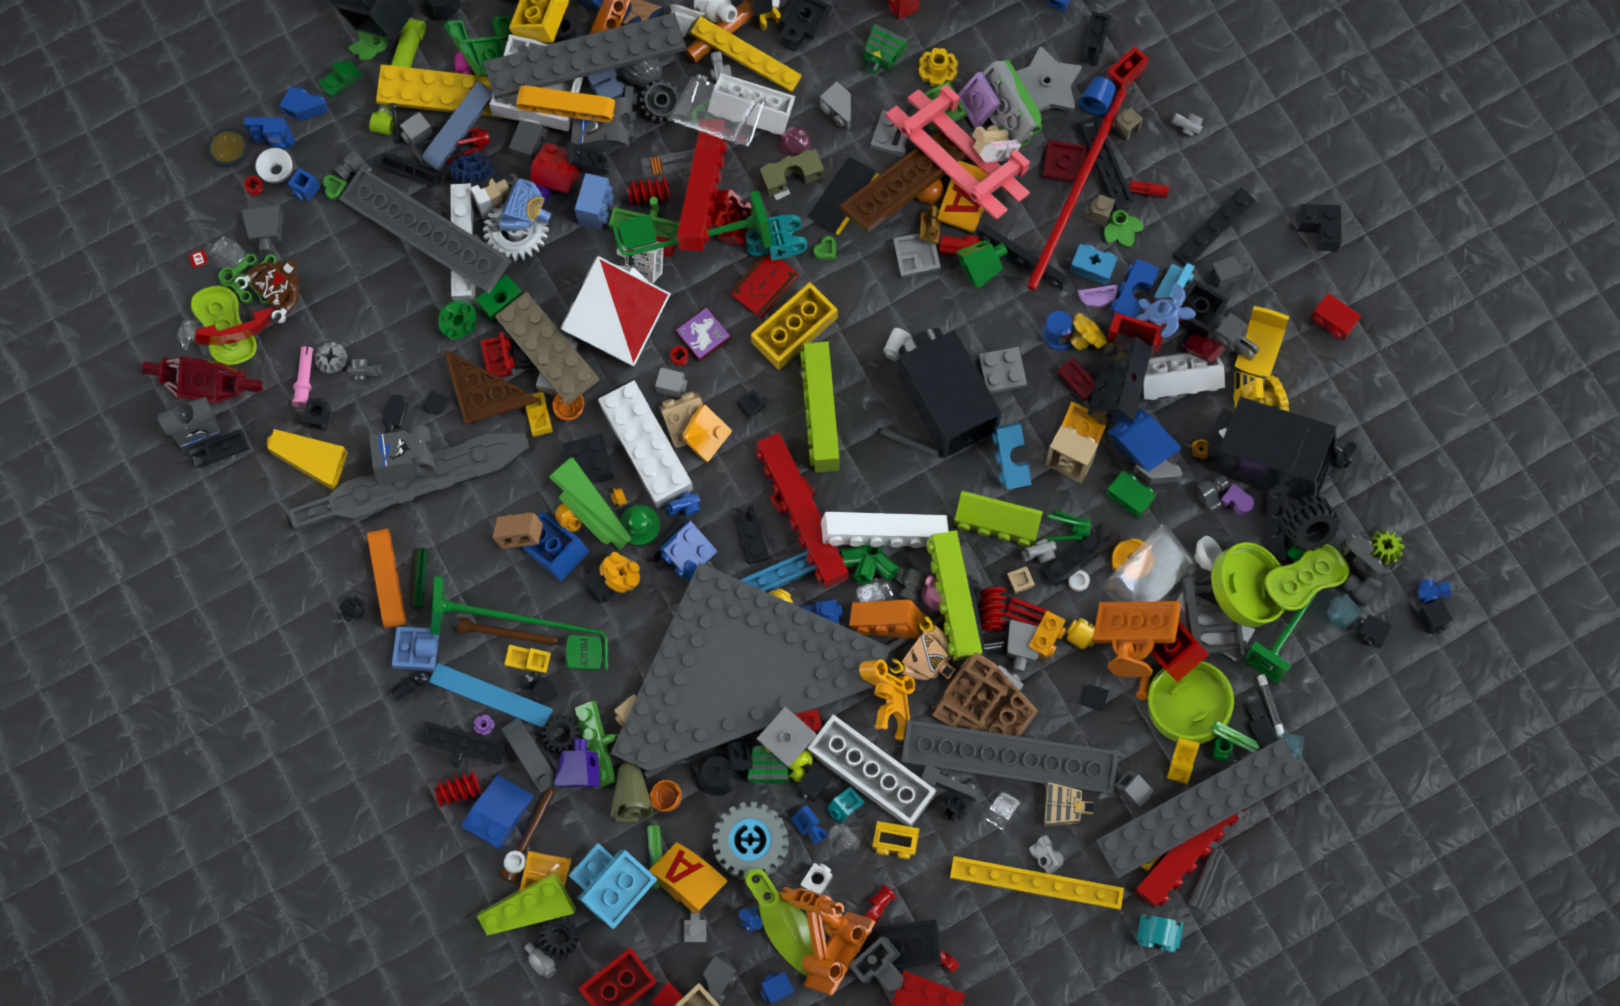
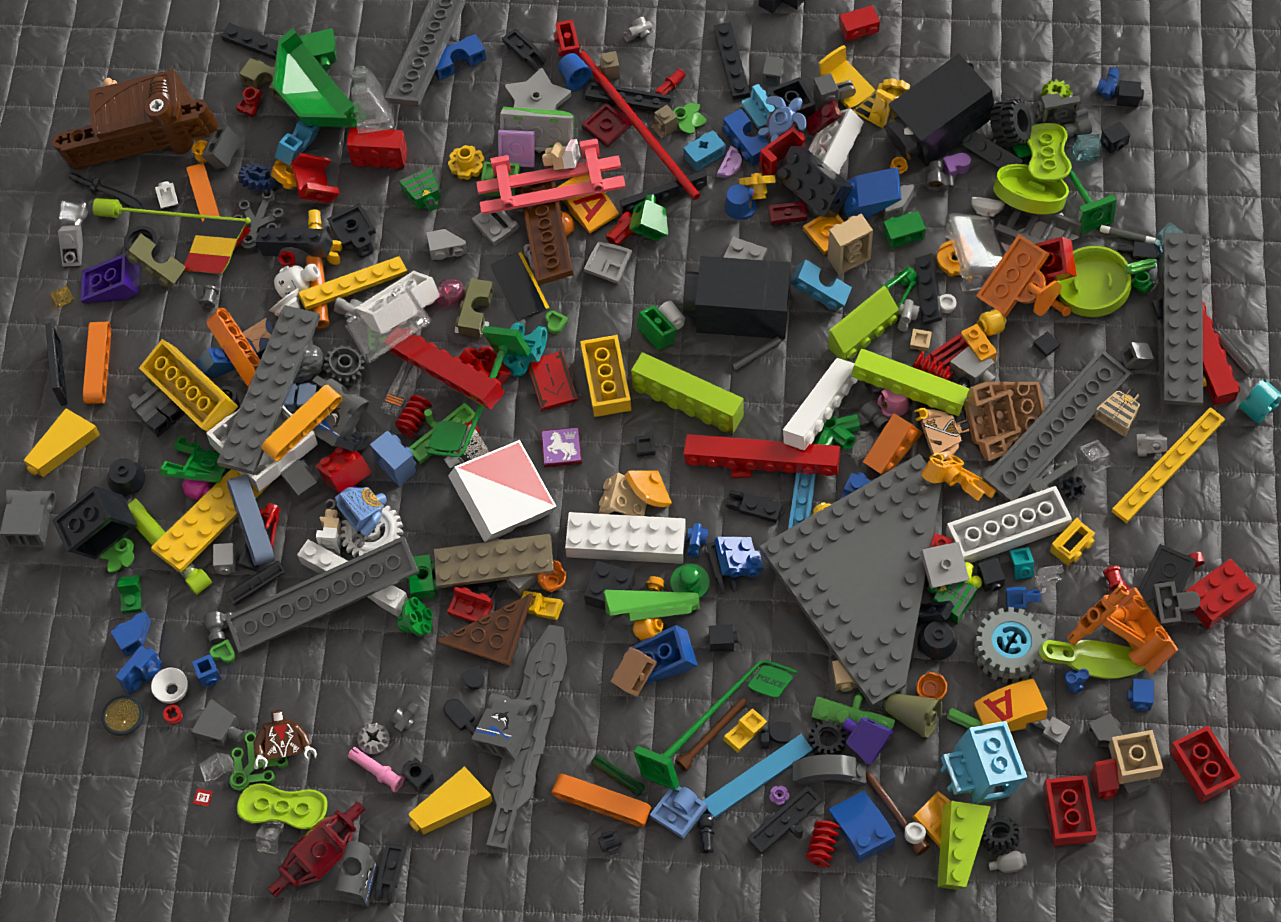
camera: 55 degrees left, 10 degrees down
red slope [194,307,274,345] -> none
black hinge [390,103,402,144] -> none
dark blue gear [450,153,493,184] -> none
light orange plate [599,552,640,593] -> none
light grey brick [655,368,688,398] -> none
red bush [670,346,689,366] -> none
white brick [800,863,833,894] -> none
pearl gold hinge [919,205,940,244] -> none
yellow slope [1167,738,1199,784] -> none
none -> green brick [636,305,677,351]

